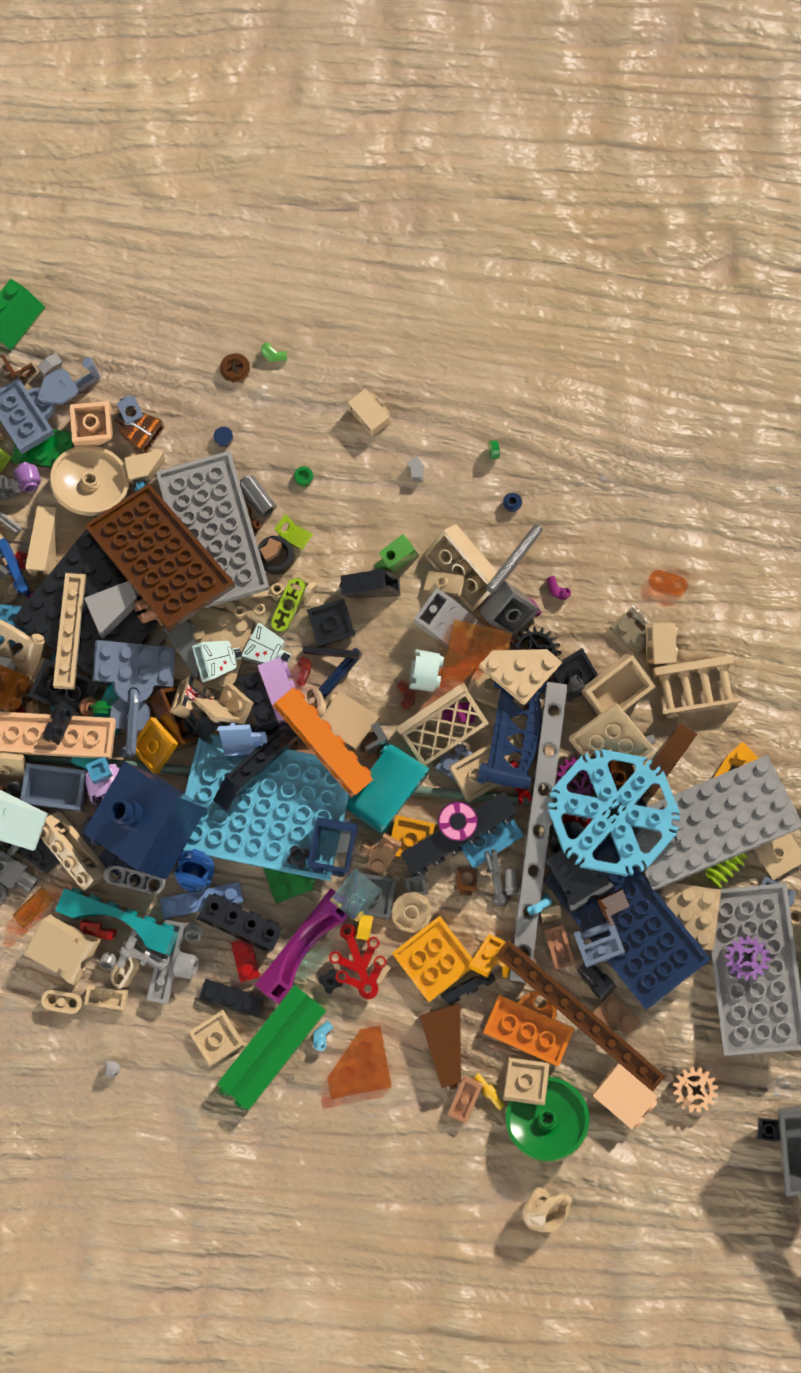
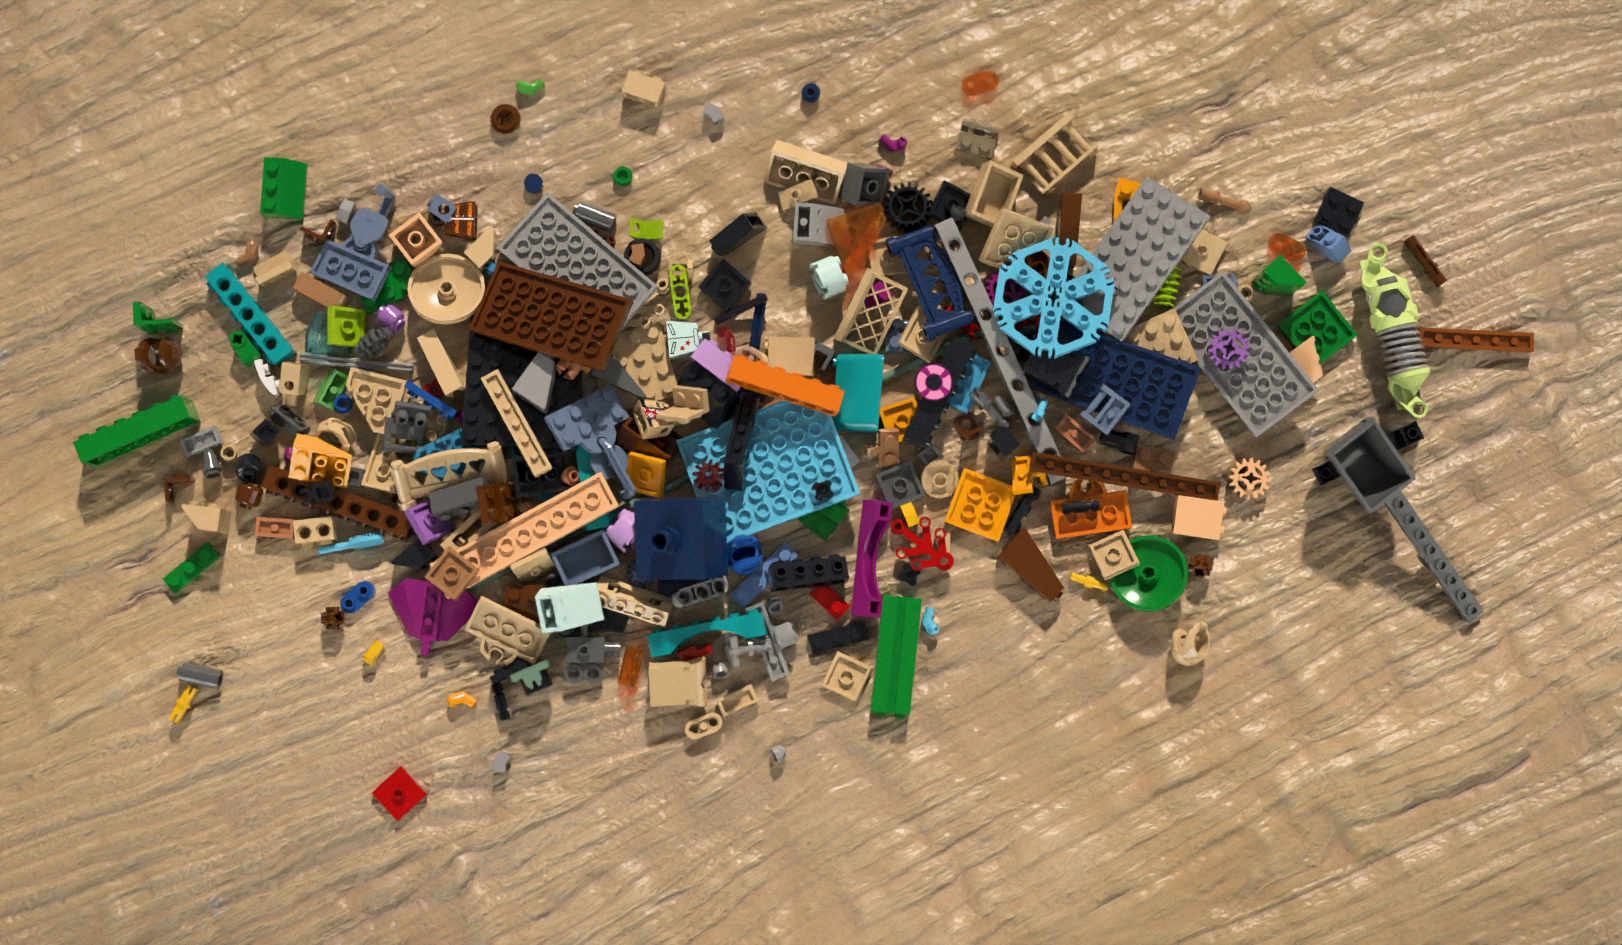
camera: 35 degrees left, 5 degrees up
black hinge [42,700,76,745] -> none
dark azure plate [86,757,113,785] -> none
green plate [91,701,111,713] -> none
tan plate [111,957,139,989] -> none
black plate [184,708,215,744] -> none
light aqua torso [192,641,242,682] -> none
light blue piece [217,723,267,756] -> none
dark blue window [307,817,358,878] -> none
clear orange plate [327,1025,392,1099] -> none
clear light blue slope [330,868,382,923] -> none
bright green torso [373,534,419,572] -> none
clear red arm [396,679,415,709] -> none
nougat plate [447,1076,483,1123] -> none
tan plate [479,649,562,705] -> none
axle [486,524,543,594] -> none
green tile [488,440,500,460] -> none
tan plate [540,904,562,924] -> none
bracket [597,888,629,926] -> none
tan brick [645,622,678,664] -> none
none -> clear red gear [692,459,724,492]
none -> black brick [987,427,1020,460]
none -> black axle [1061,500,1100,515]
none -> reddish brown gear [1188,554,1213,578]

